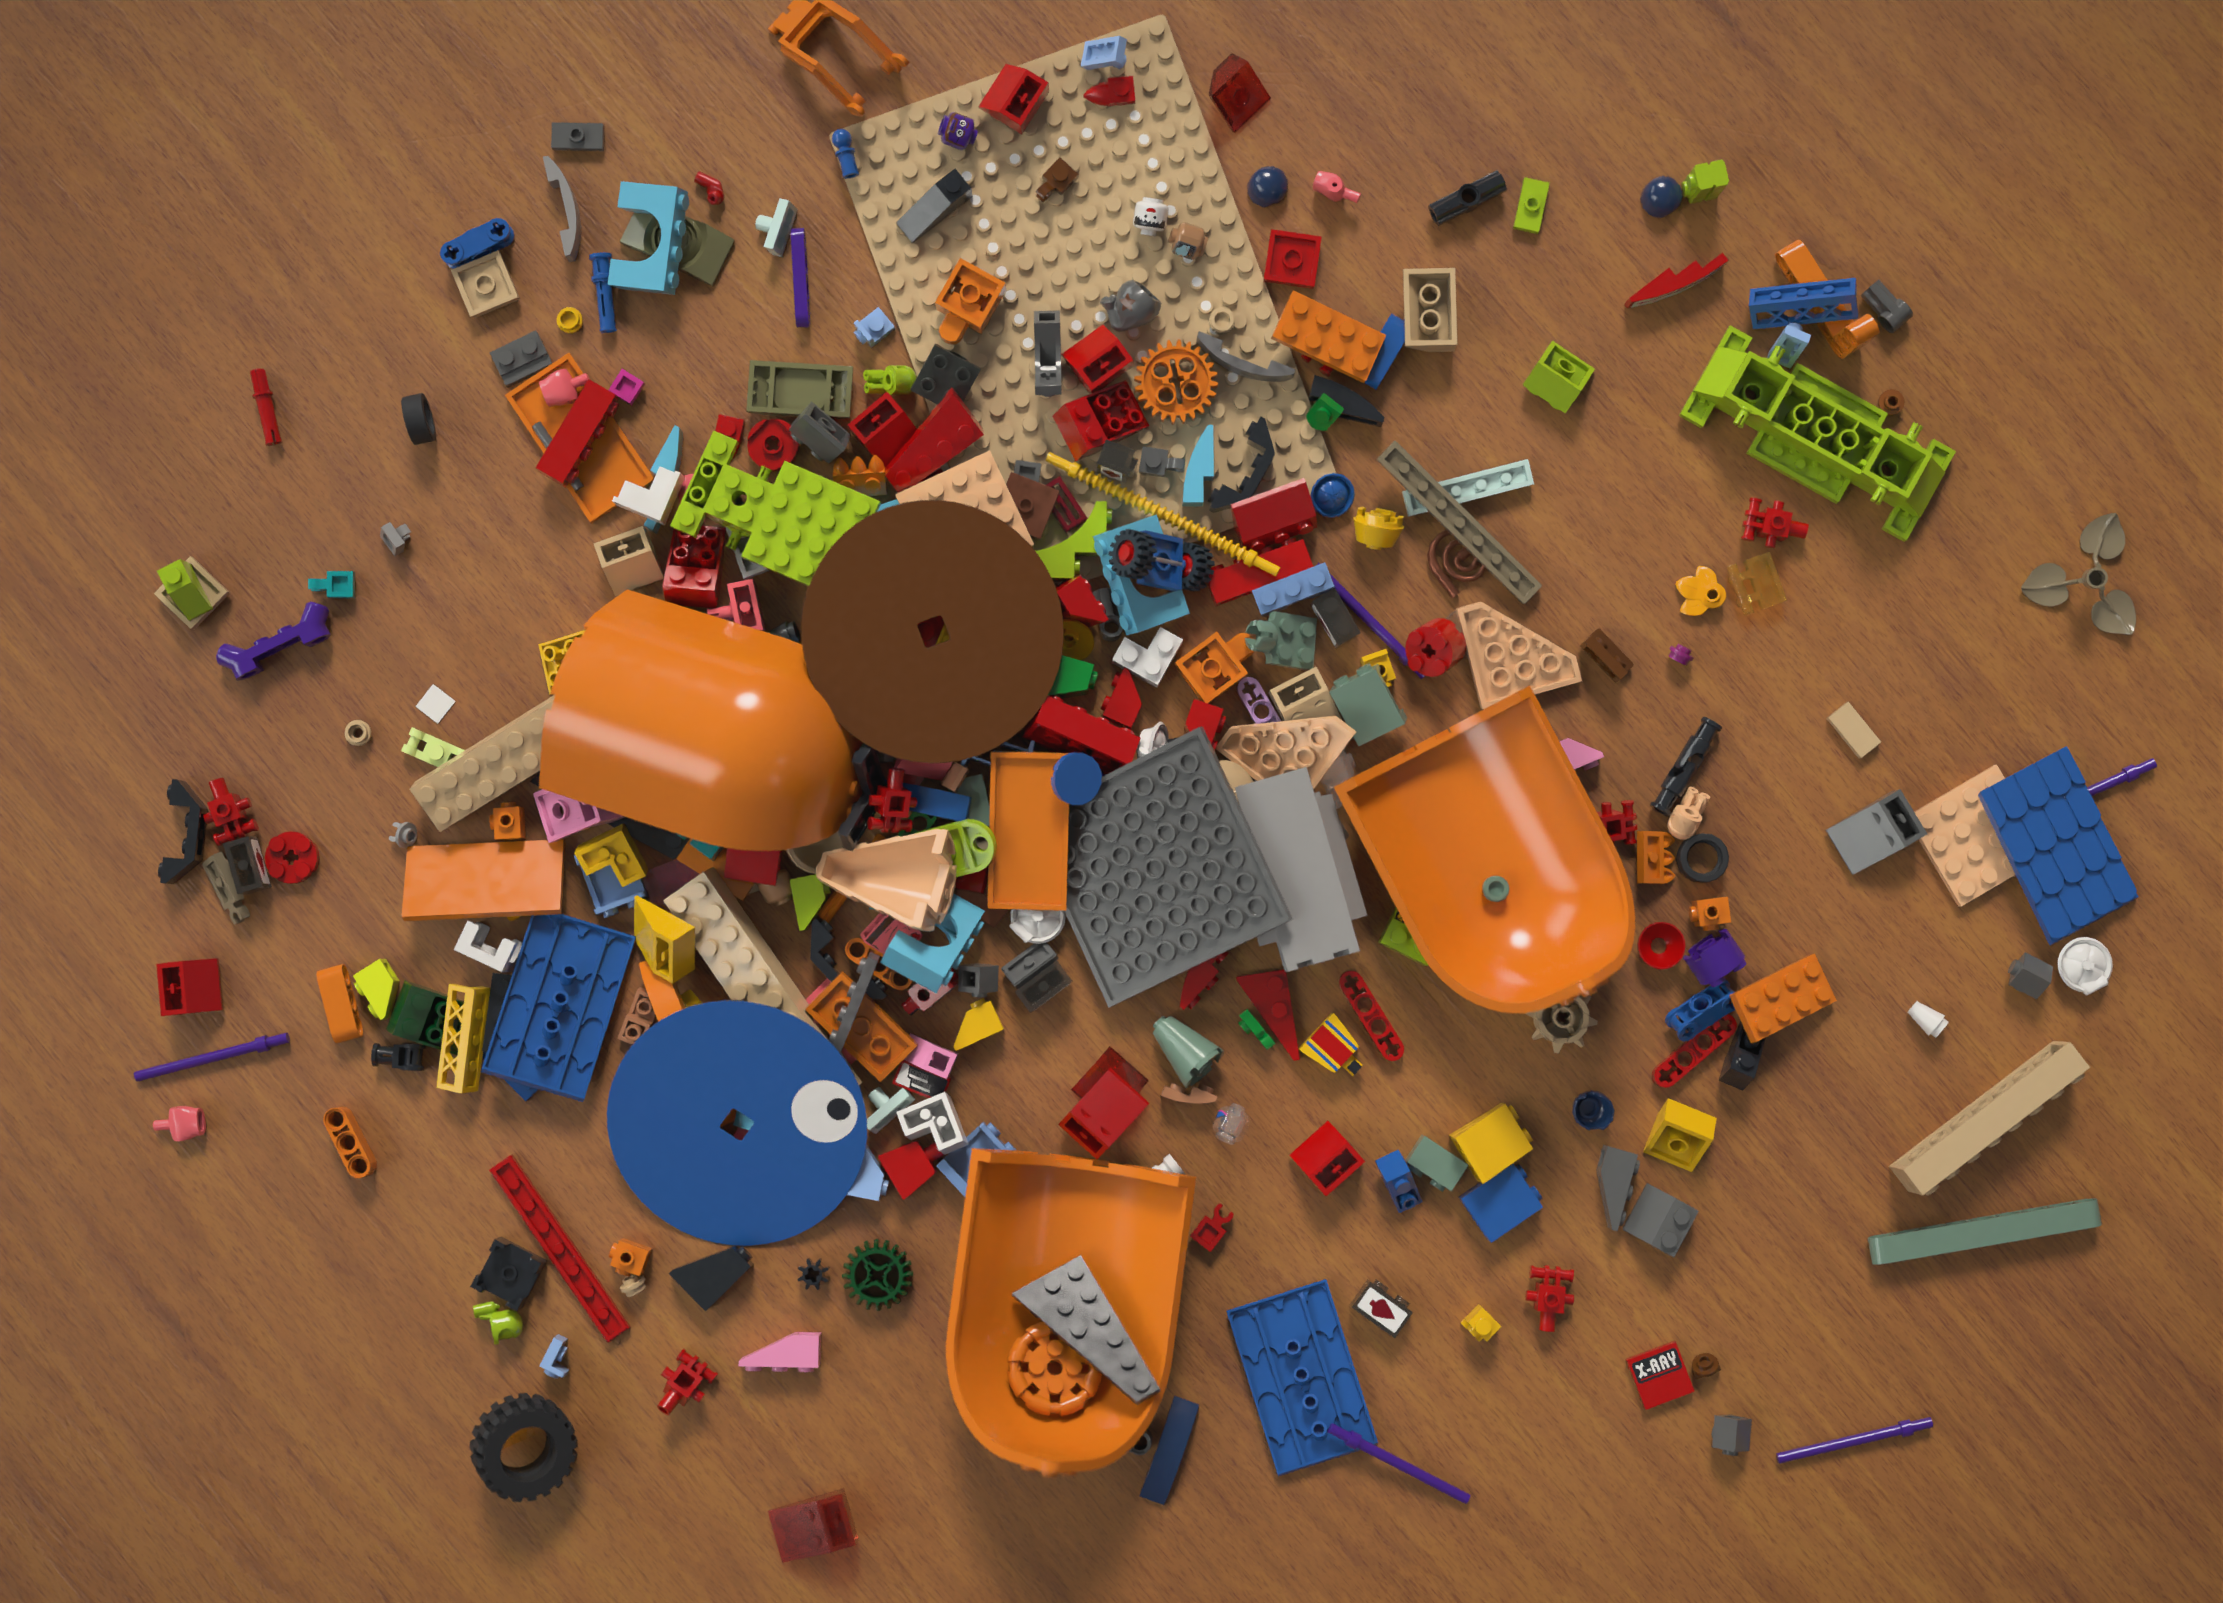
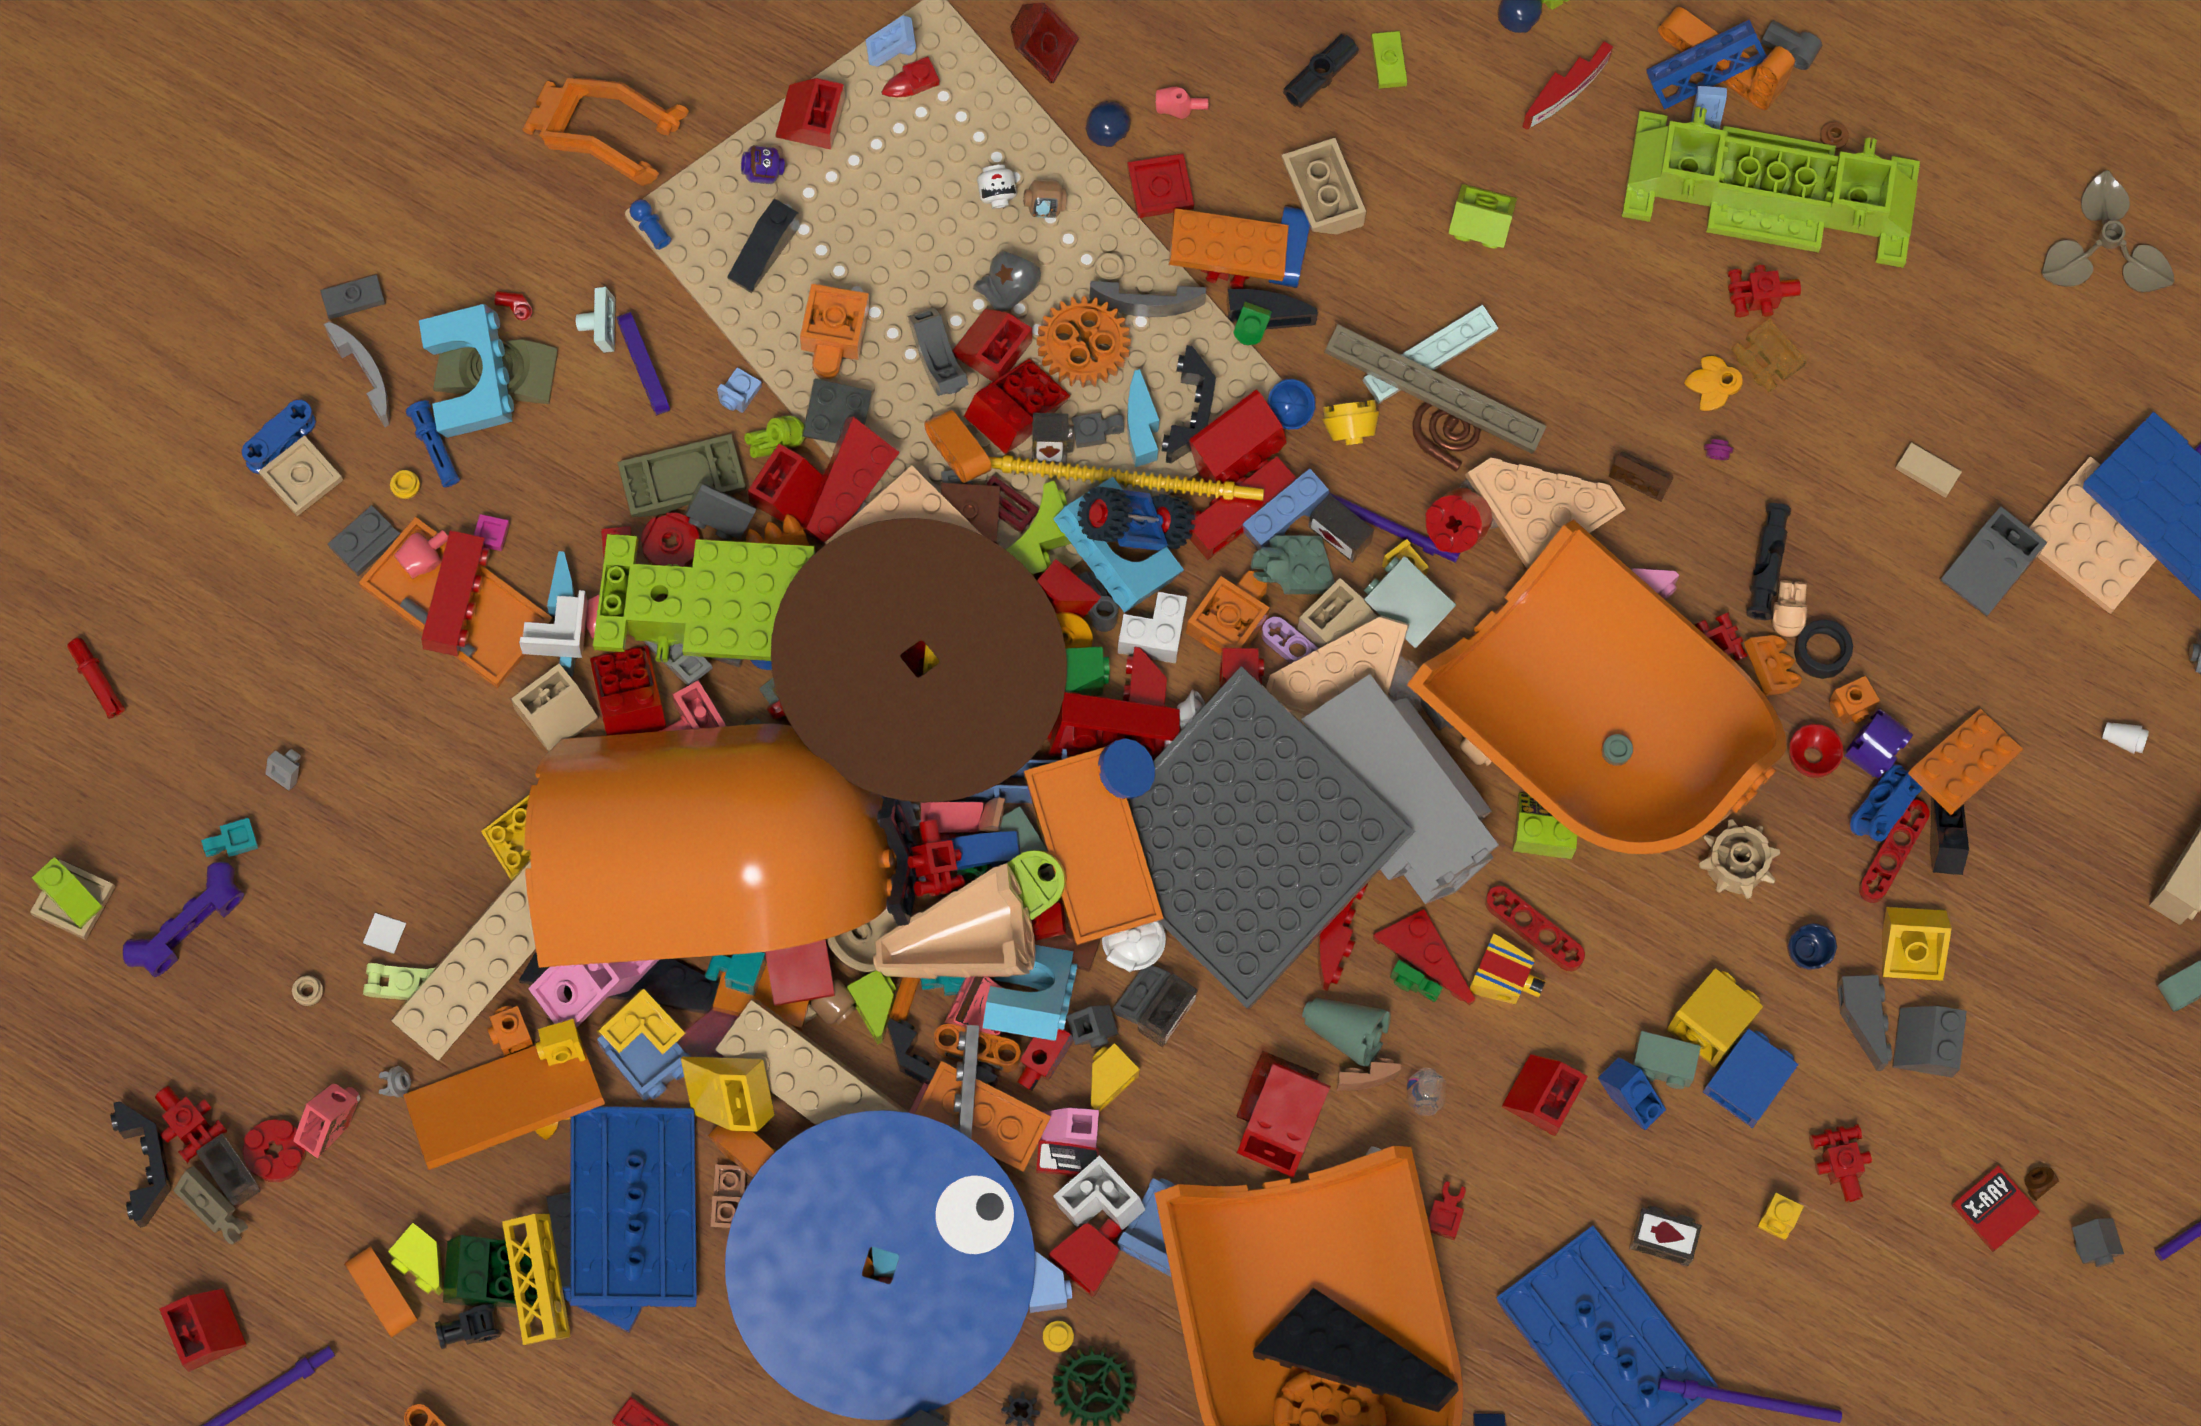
camera: 20 degrees left, 15 degrees down
black tyre [401,393,436,445] -> none
white panel [454,921,523,972] -> none
light aqua tile [867,1087,915,1134] -> none
reddish brown plate [1036,157,1079,203] -> none
none -> coral torso [293,1084,360,1159]
none -> yellow brick [535,1019,586,1066]
none -> orange beam [924,410,991,483]
none -> yellow plate [1043,1321,1074,1353]

